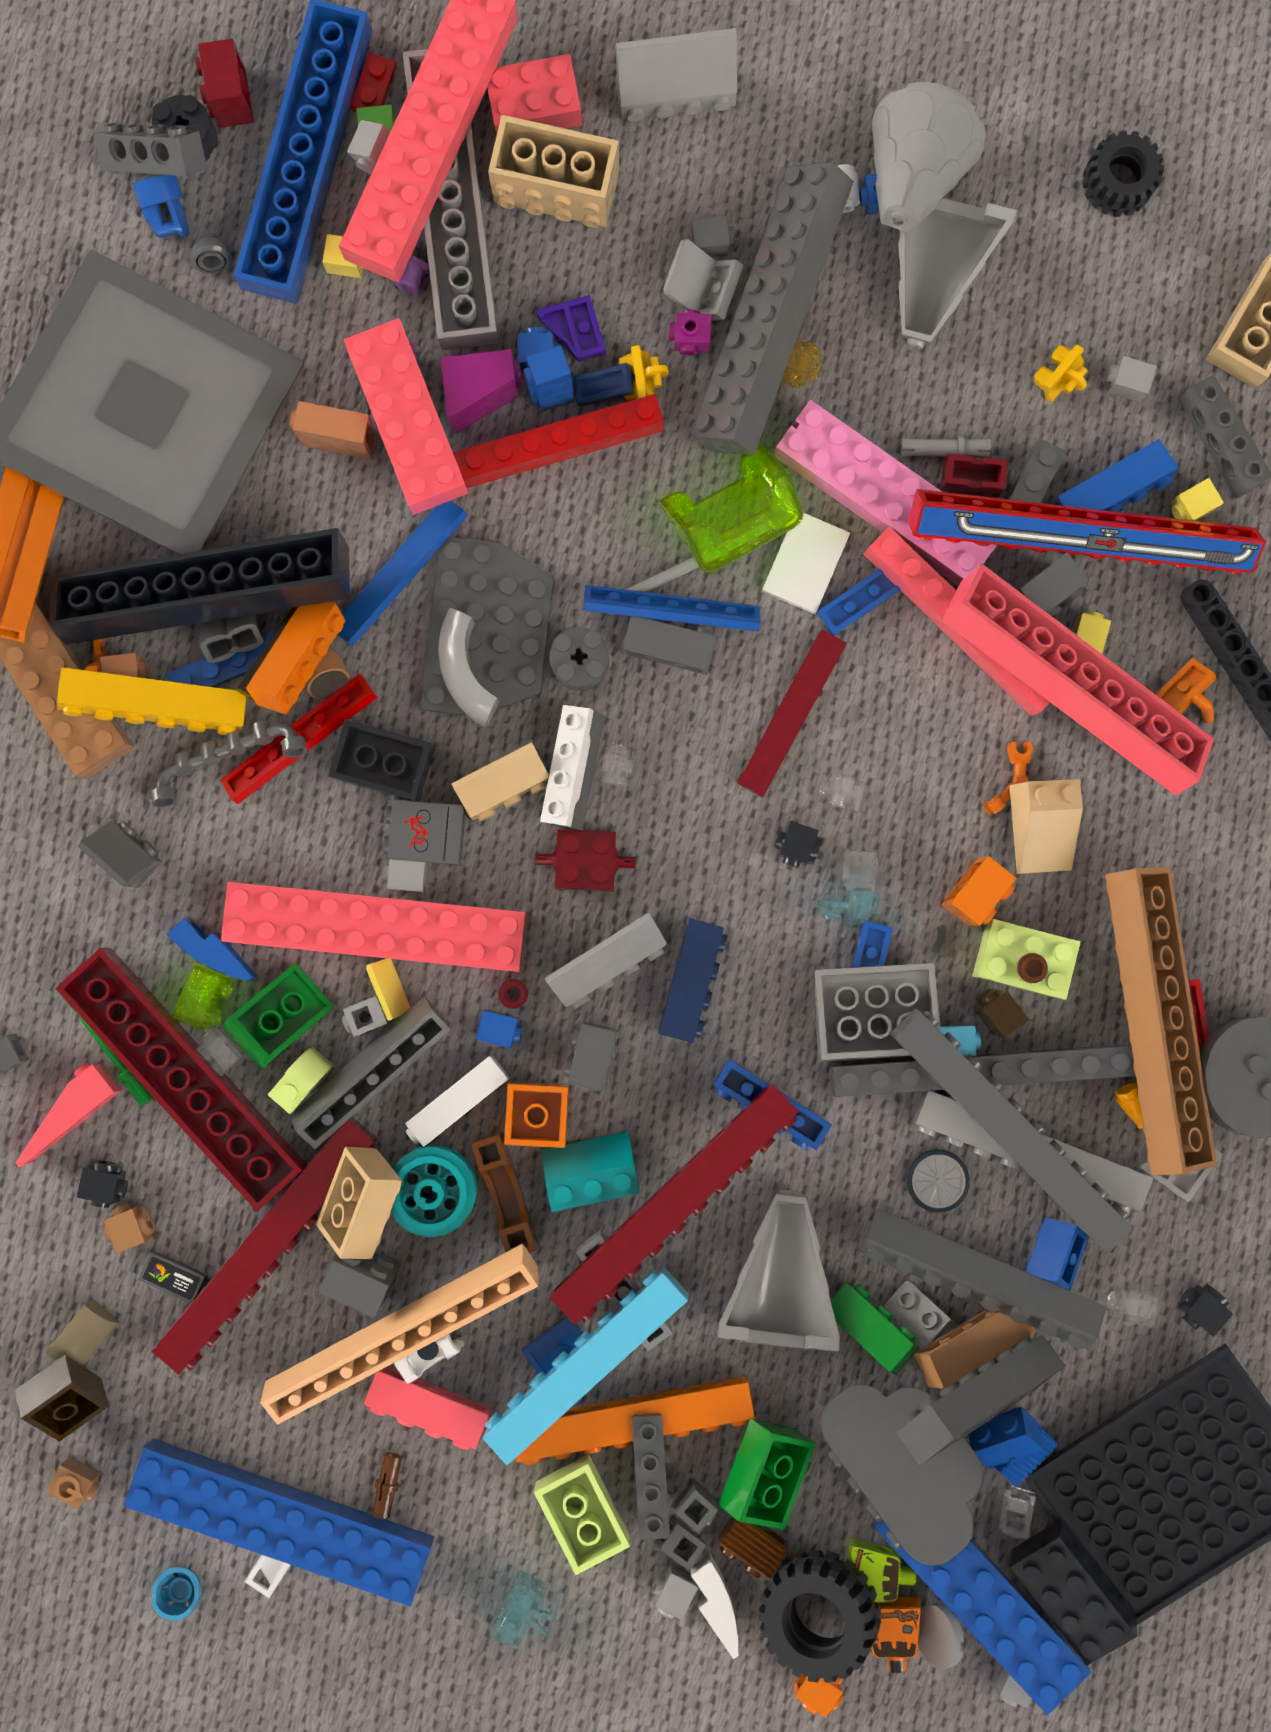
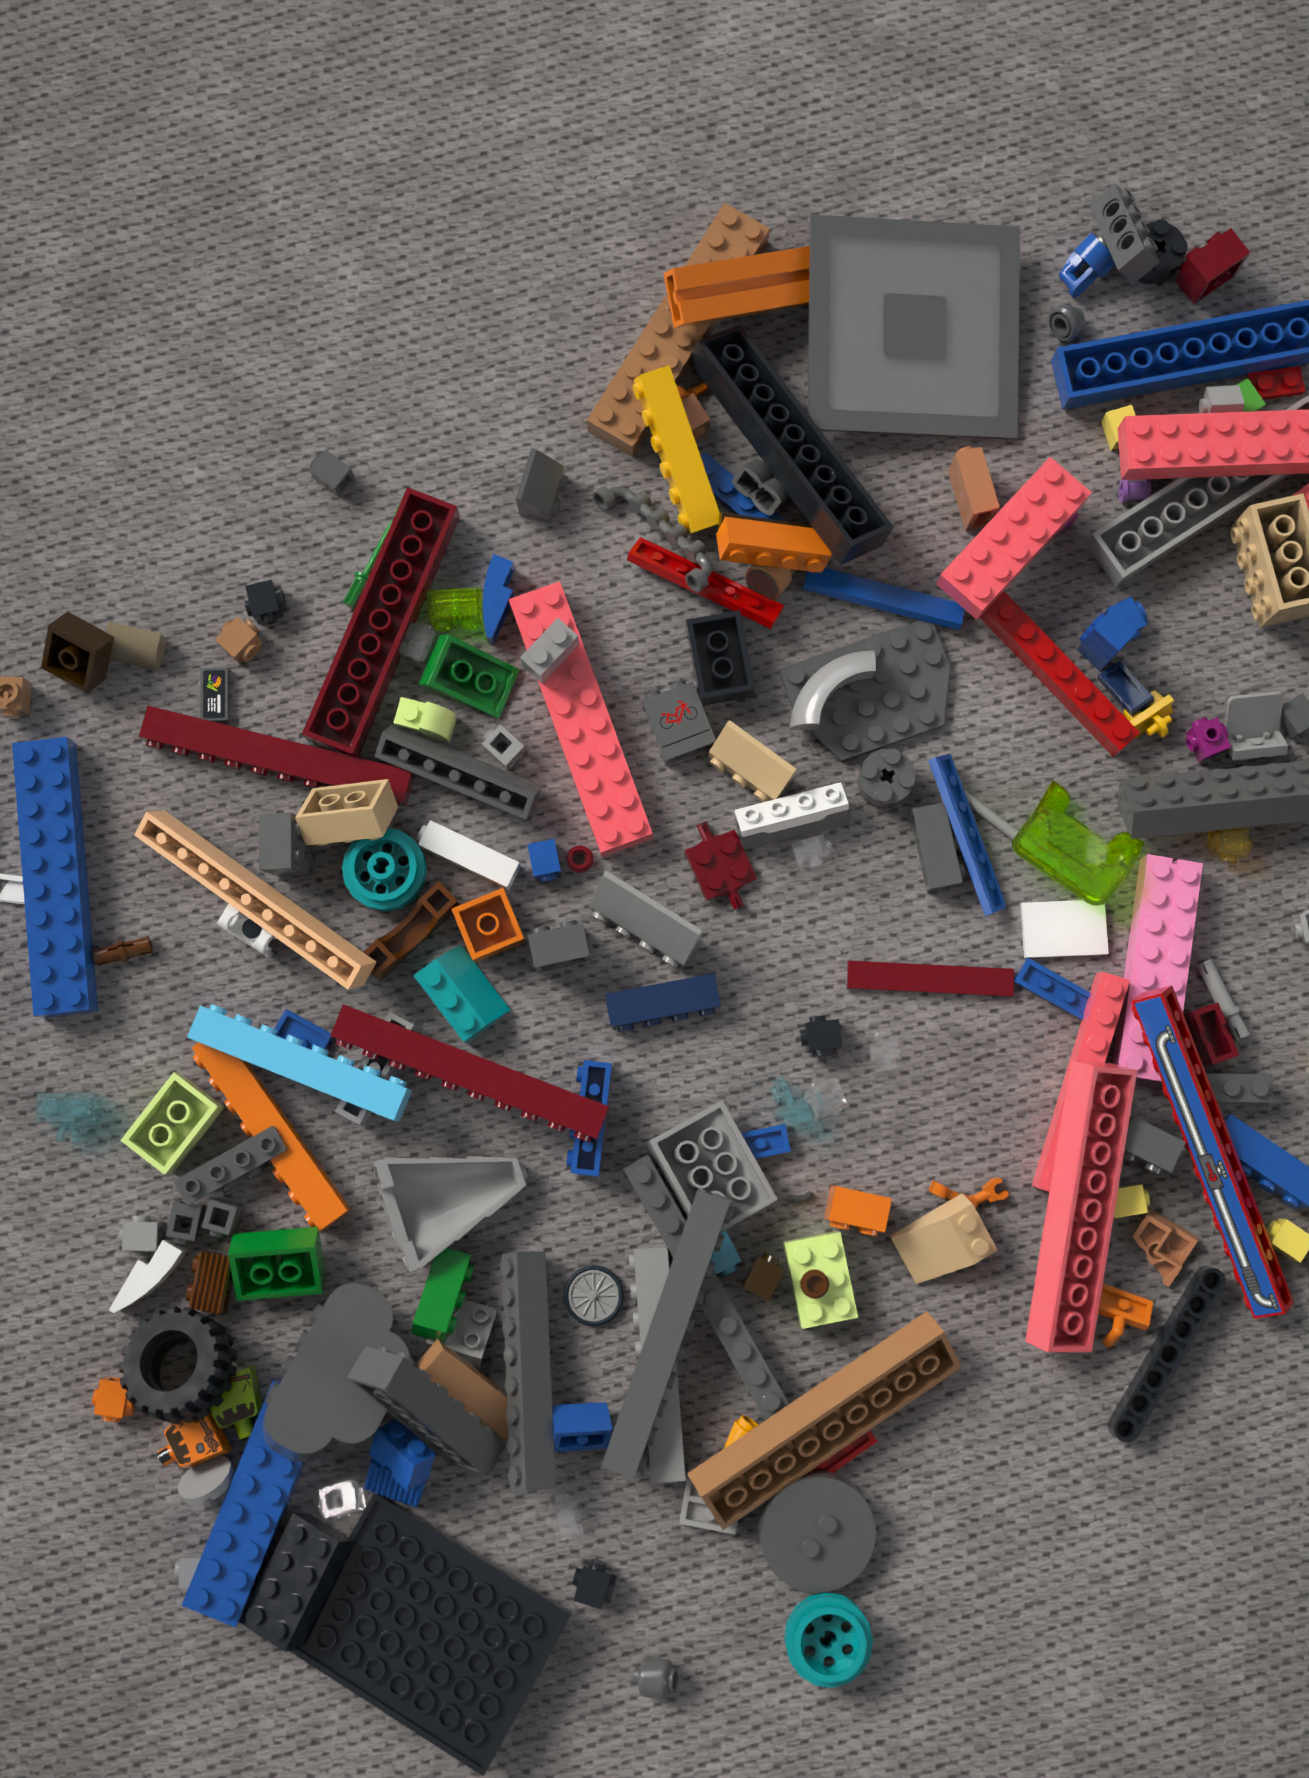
camera: 65 degrees right, 5 degrees down
coral slope [15,1062,122,1168] -> none
coral brick [364,1366,491,1450] -> none
light yellow slope [366,958,411,1021] -> none
light grey brick [383,859,428,893] -> none
magenta slope [440,349,523,433] -> none
dark purple wing [536,295,606,362] -> none
none -> light grey brick [520,618,580,684]
none -> nougat slope [1132,1207,1198,1287]

